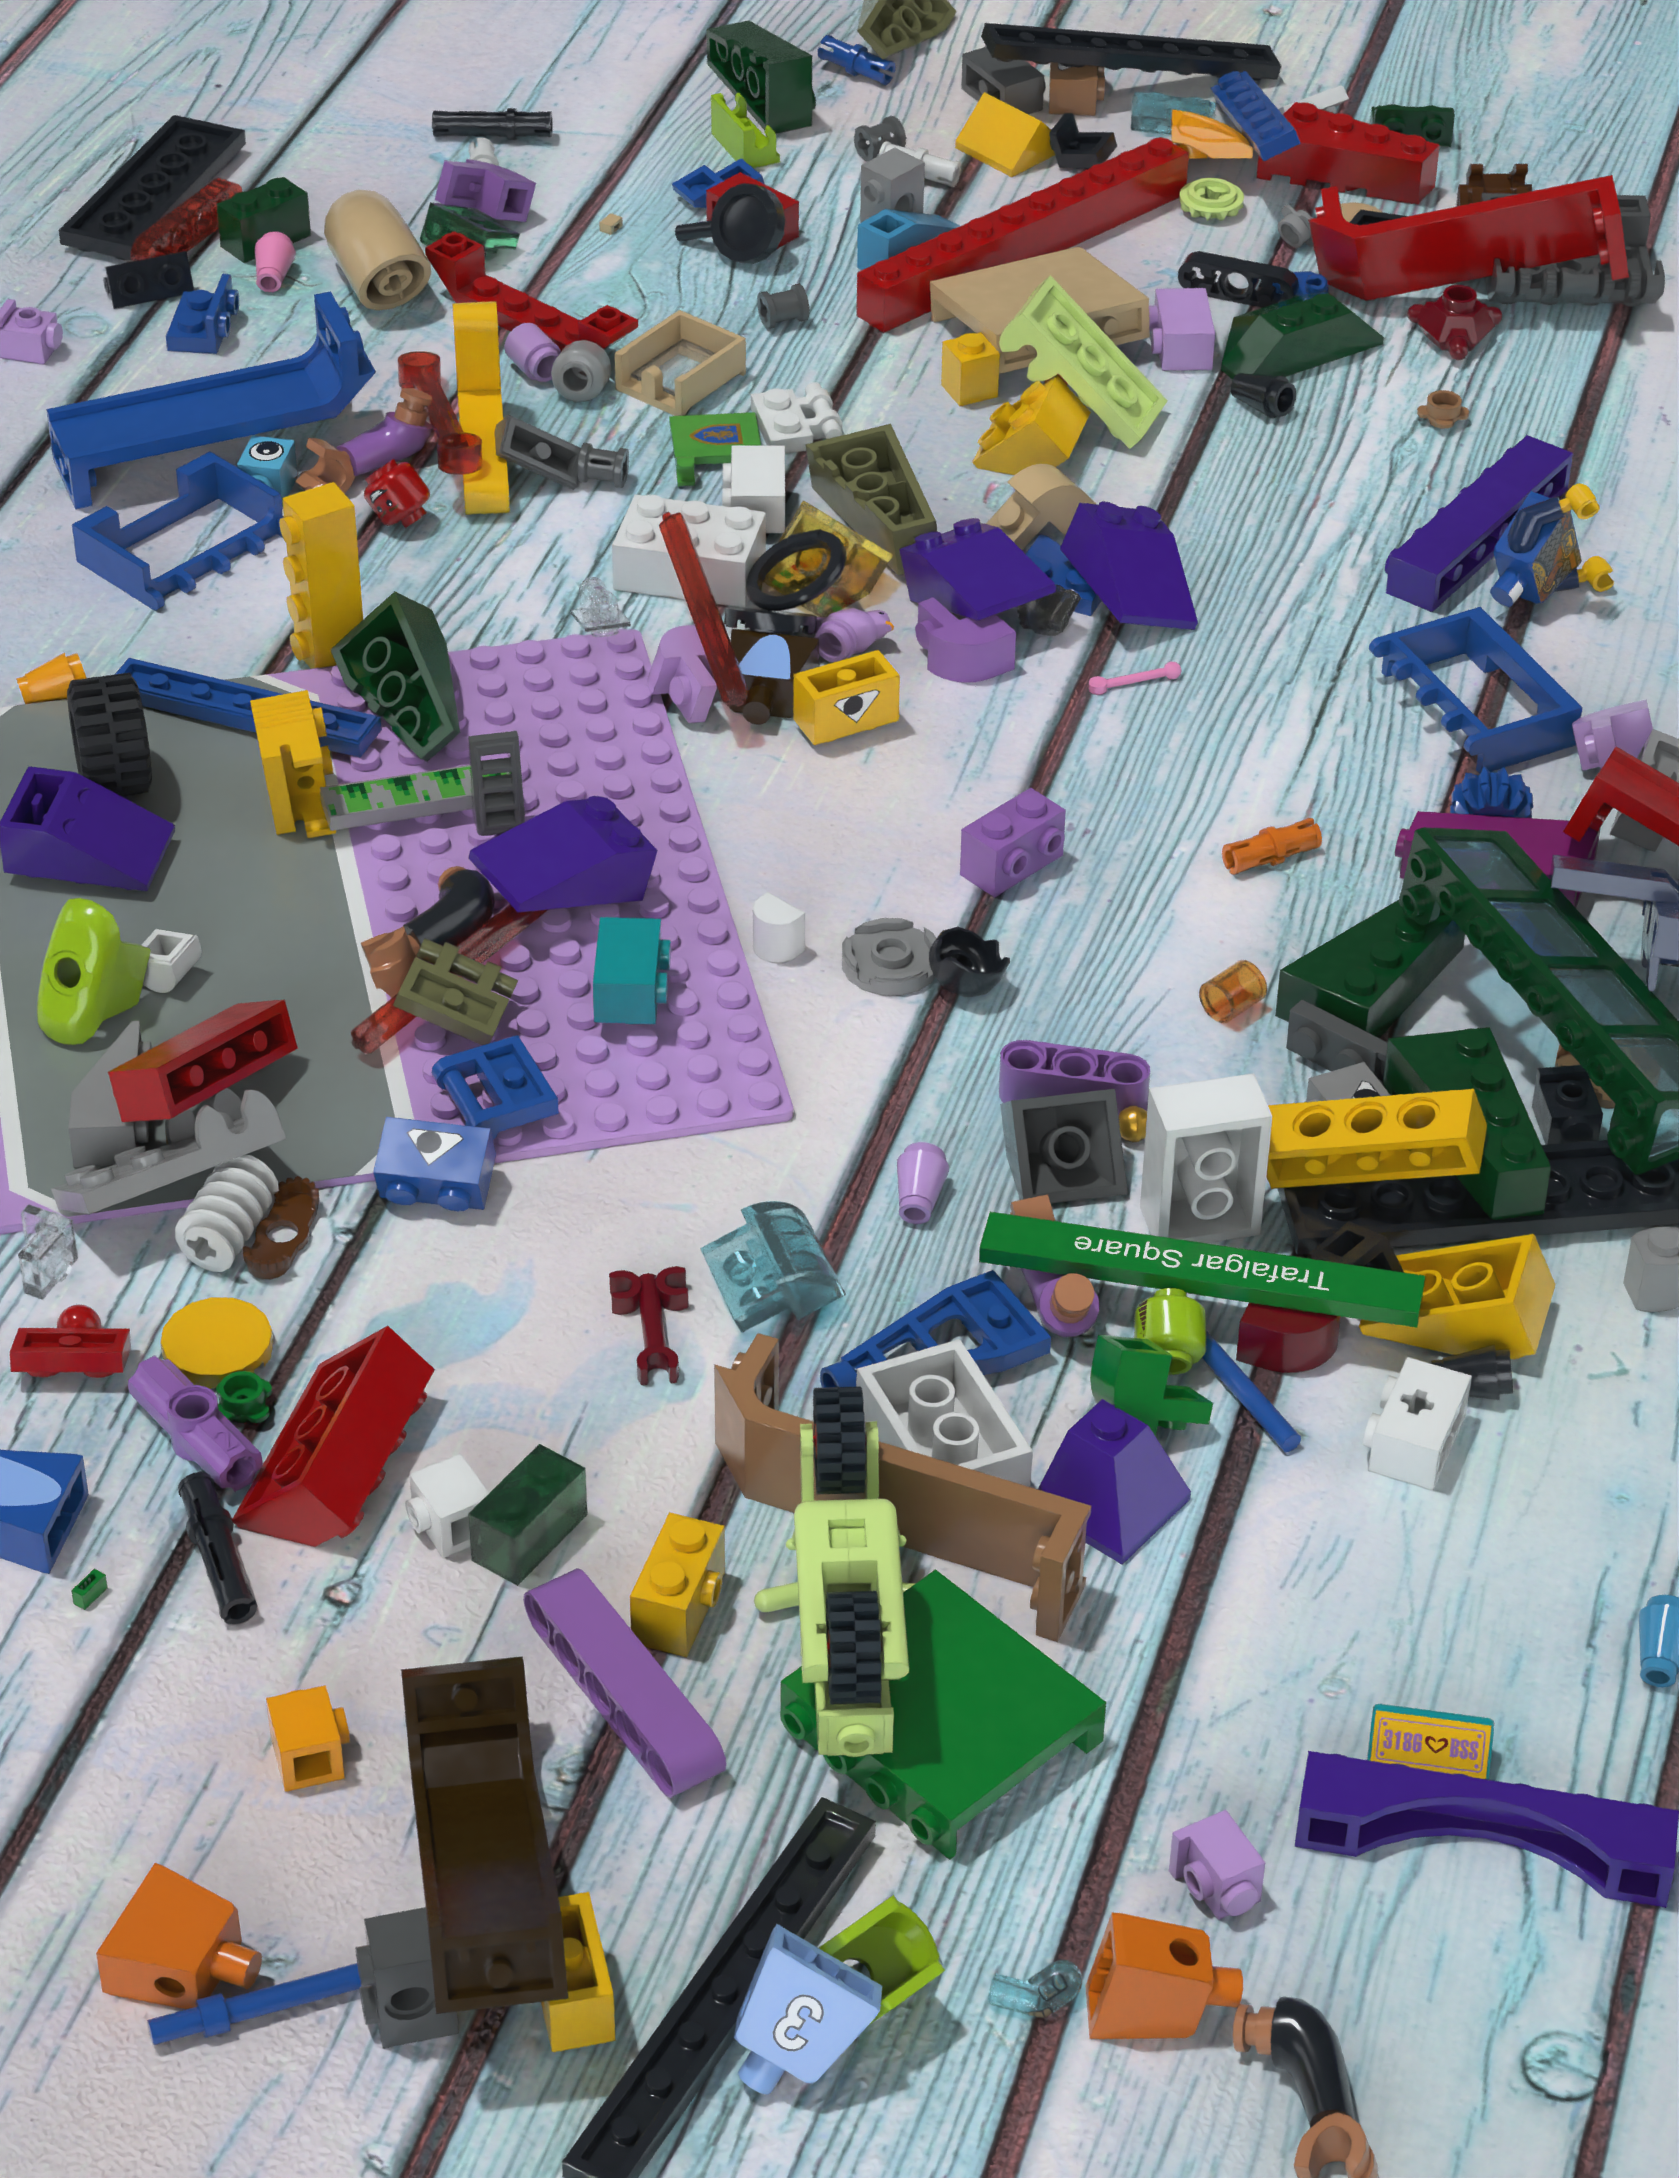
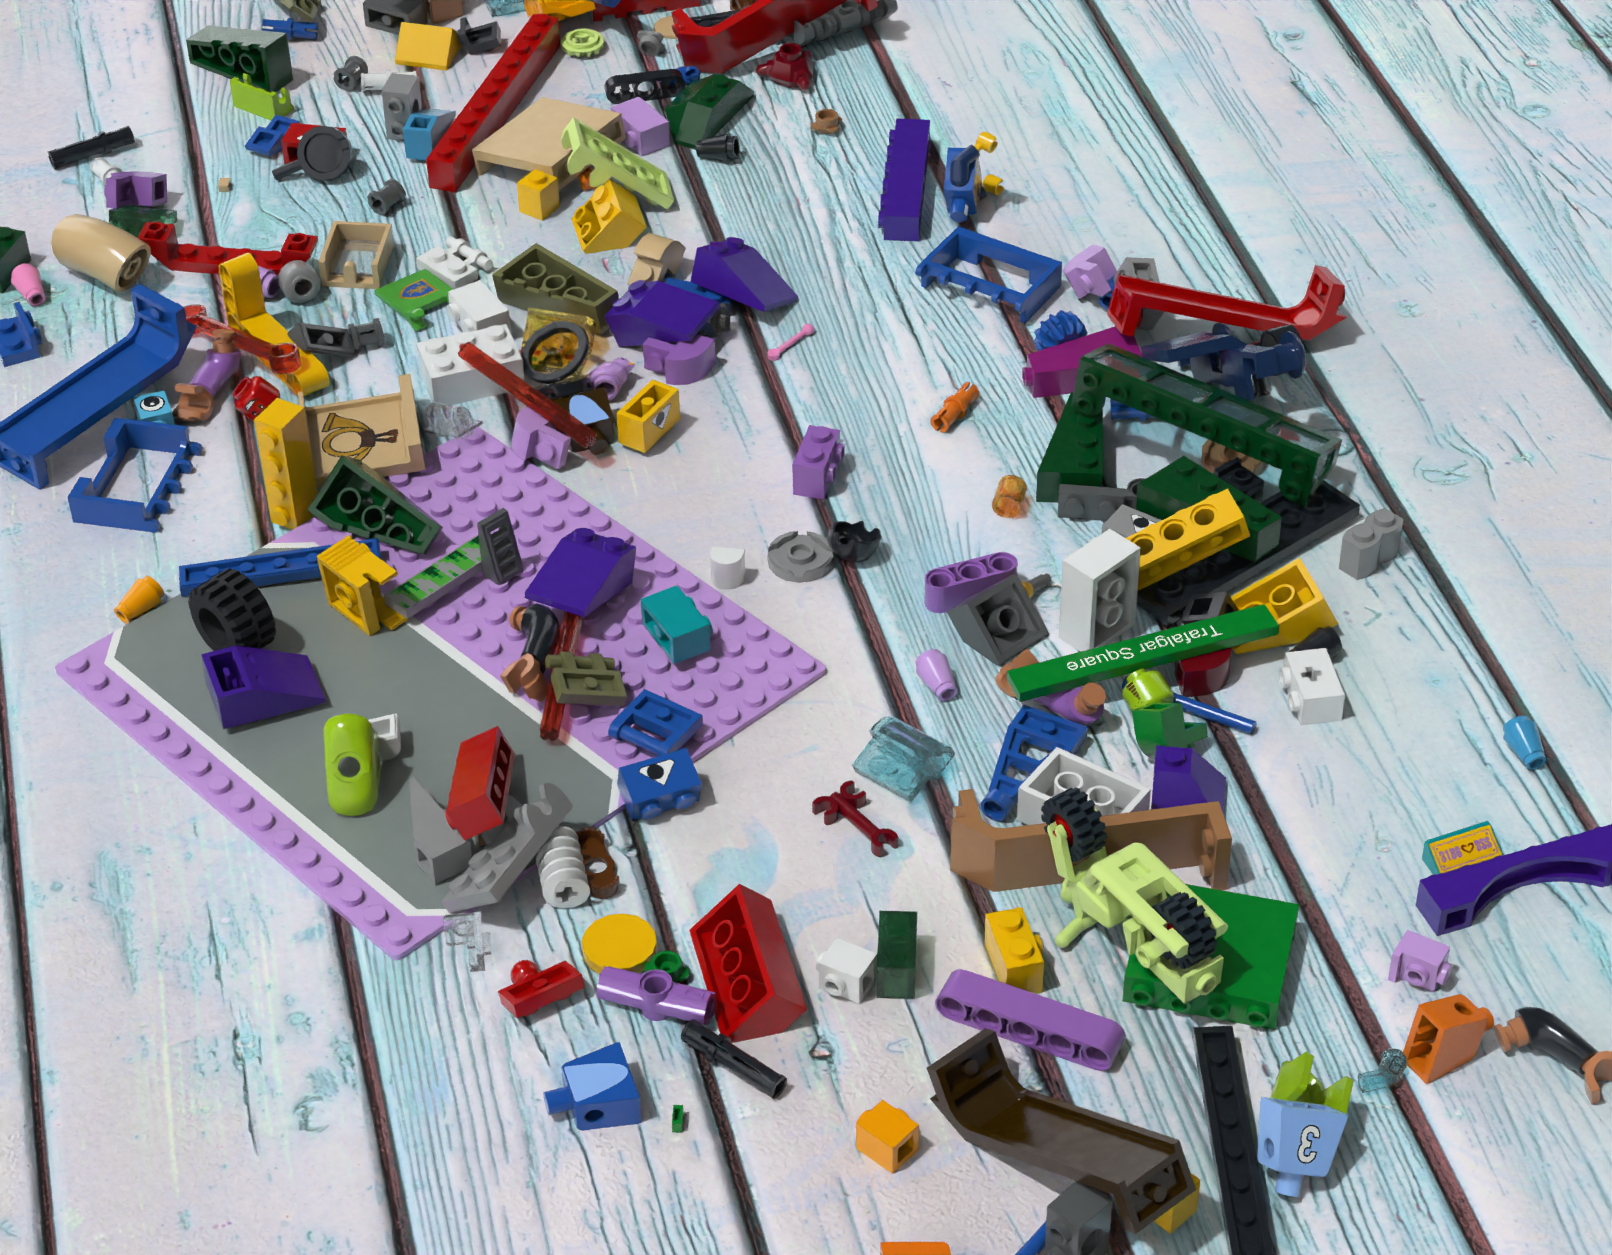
camera: 30 degrees left, 0 degrees up
none -> tan panel [298,374,426,488]

